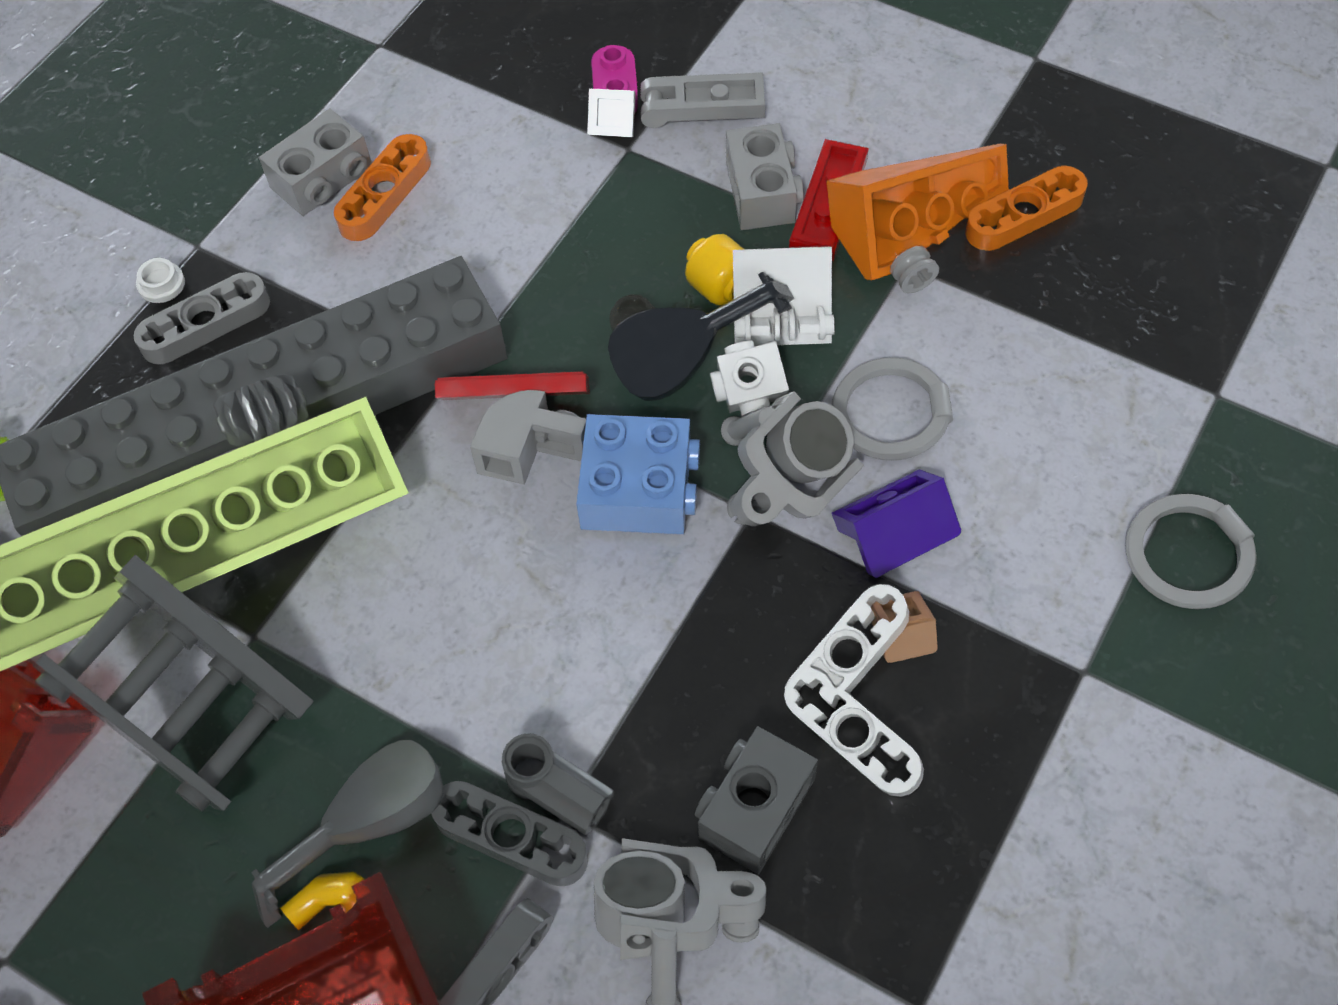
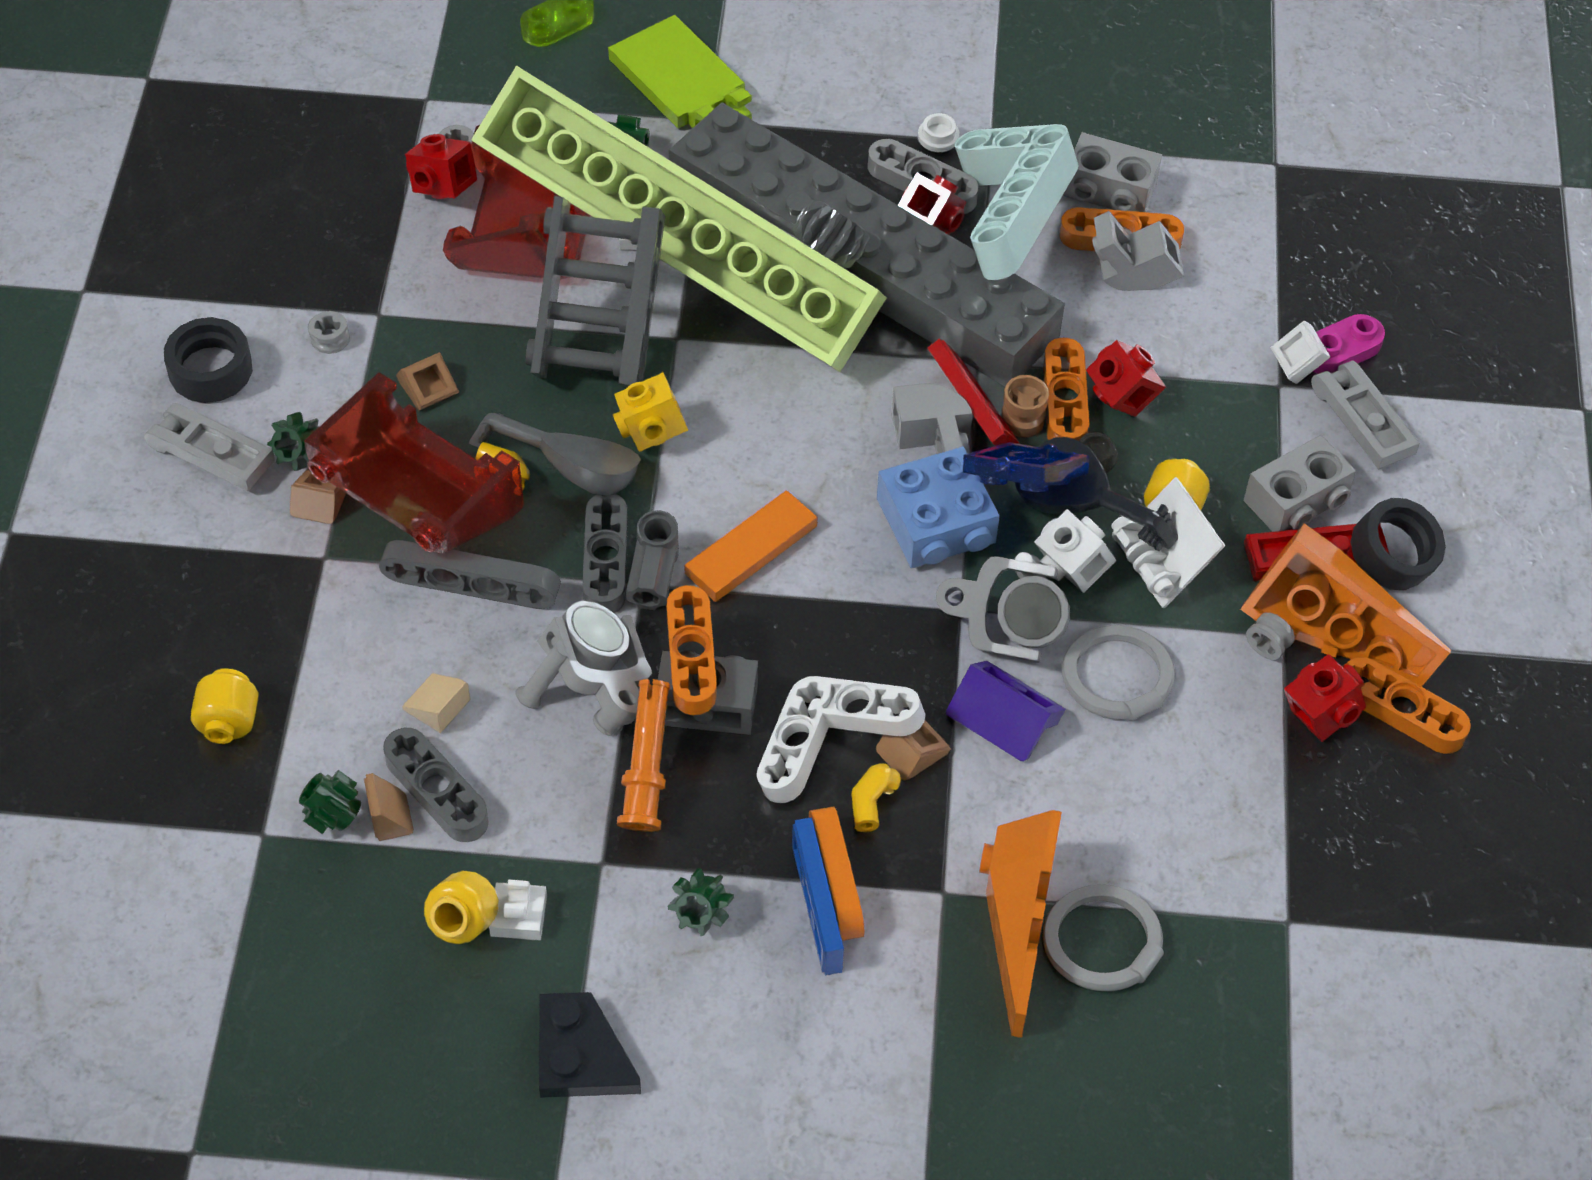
camera: 60 degrees right, 5 degrees down
none -> medium nougat slope [396,352,459,411]
none -> yellow brick [613,372,688,452]
none -> orange pin [617,679,670,832]
none -> orange beam [667,585,717,715]
none -> dark green gear [667,868,734,936]
none -> orange tile [684,490,818,602]
none -> blue tile [792,817,844,975]
none -> orange beam [809,806,865,941]
none -> yellow arm [851,763,901,832]
none -> red brick [898,173,967,235]
none -> light aqua beam [955,124,1079,280]
none -> clear blue plate [962,442,1090,492]
none -> orange wedge [979,810,1062,1038]
none -> medium nougat wheel [1001,375,1049,437]
none -> orange beam [1043,337,1089,444]
none -> red brick [1086,340,1166,417]
none -> light grey brick [1092,211,1184,291]
none -> red brick [1284,654,1366,742]
none -> black tyre [1351,498,1446,590]

